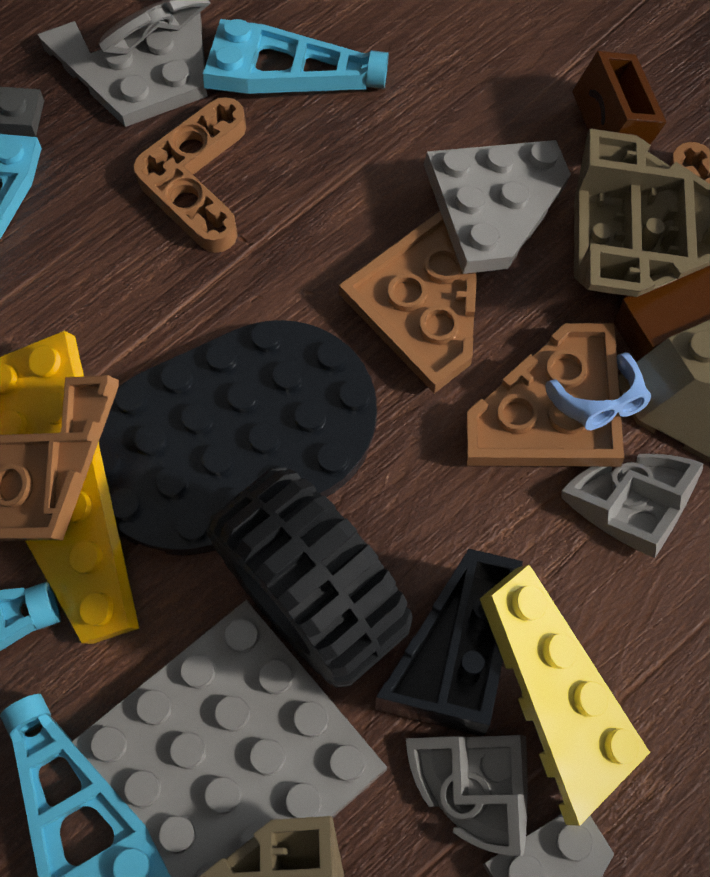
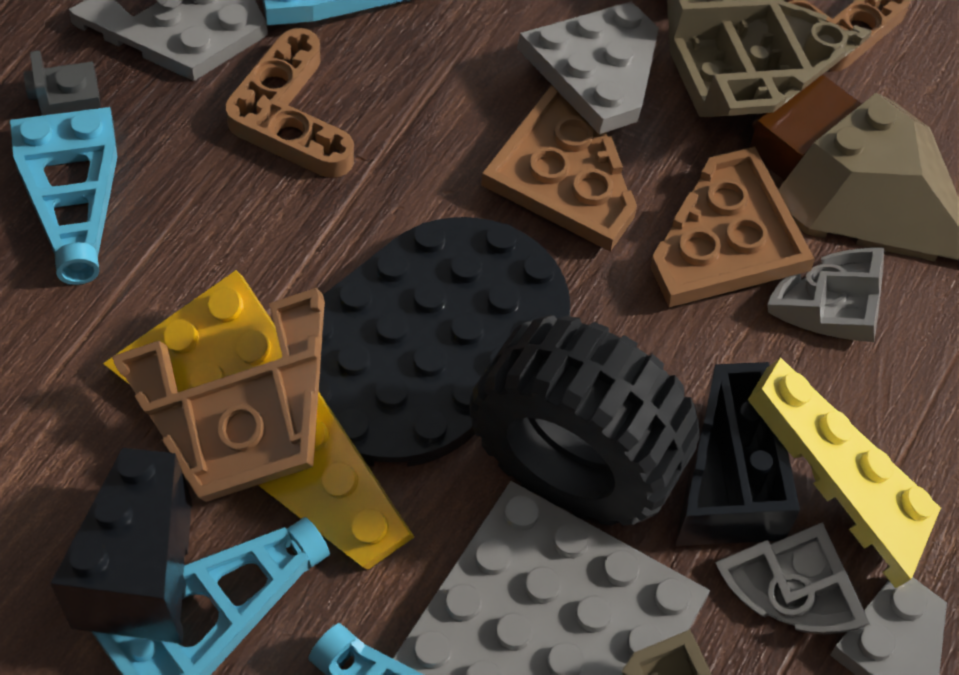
camera: 25 degrees left, 10 degrees down
light blue cap [545,352,651,431] -> none

